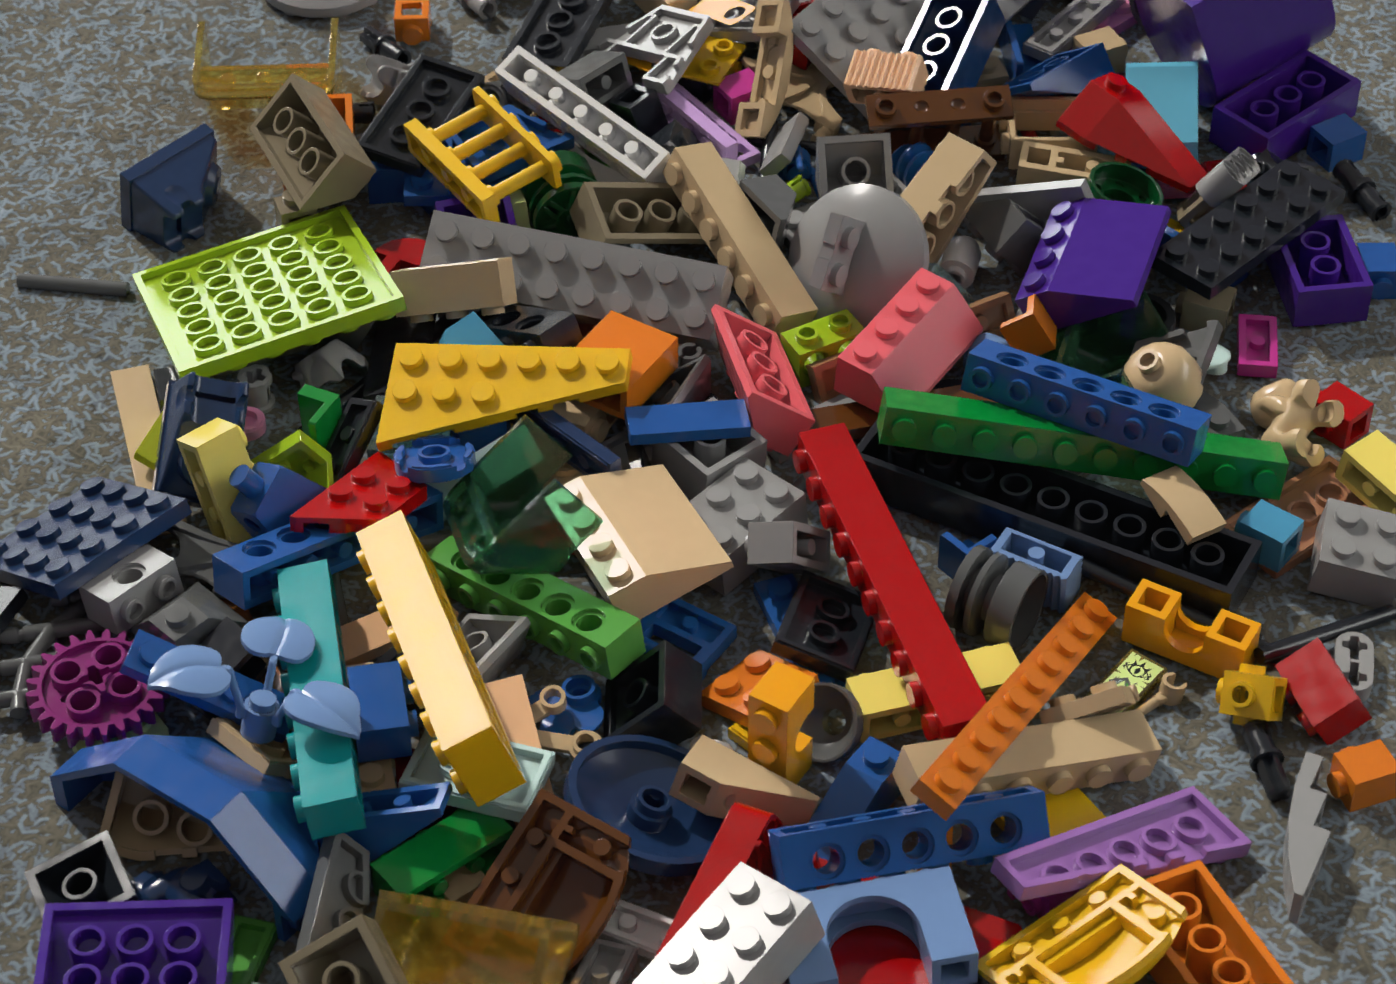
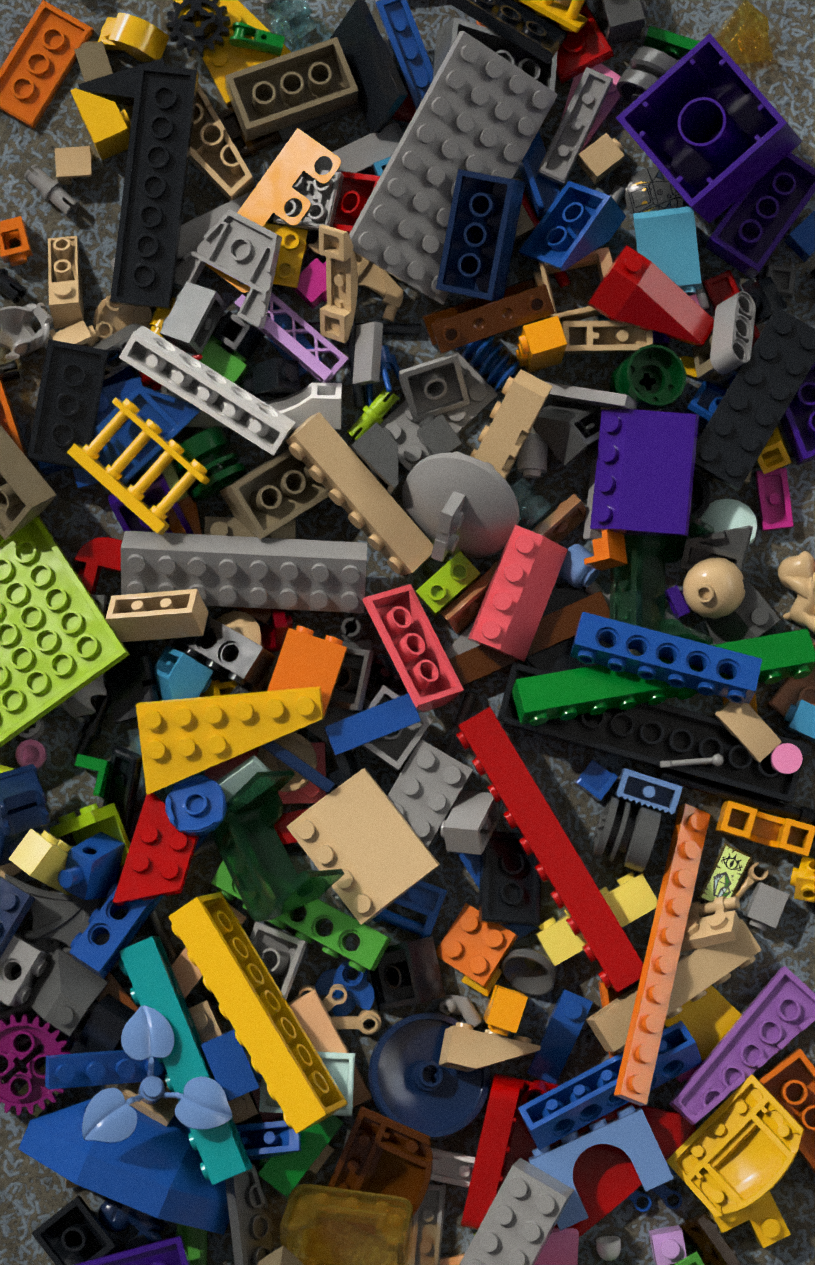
camera: 15 degrees left, 40 degrees up
light nougat brick [843,48,928,104] -> none
none -> tan slope [48,236,84,329]
none -> light orange brick [515,315,567,373]
none -> light grey hinge [660,754,724,768]
none -> light grey brick [744,882,790,931]
none -> yellow brick [757,426,792,474]
none -> bright pink tile [770,743,803,774]

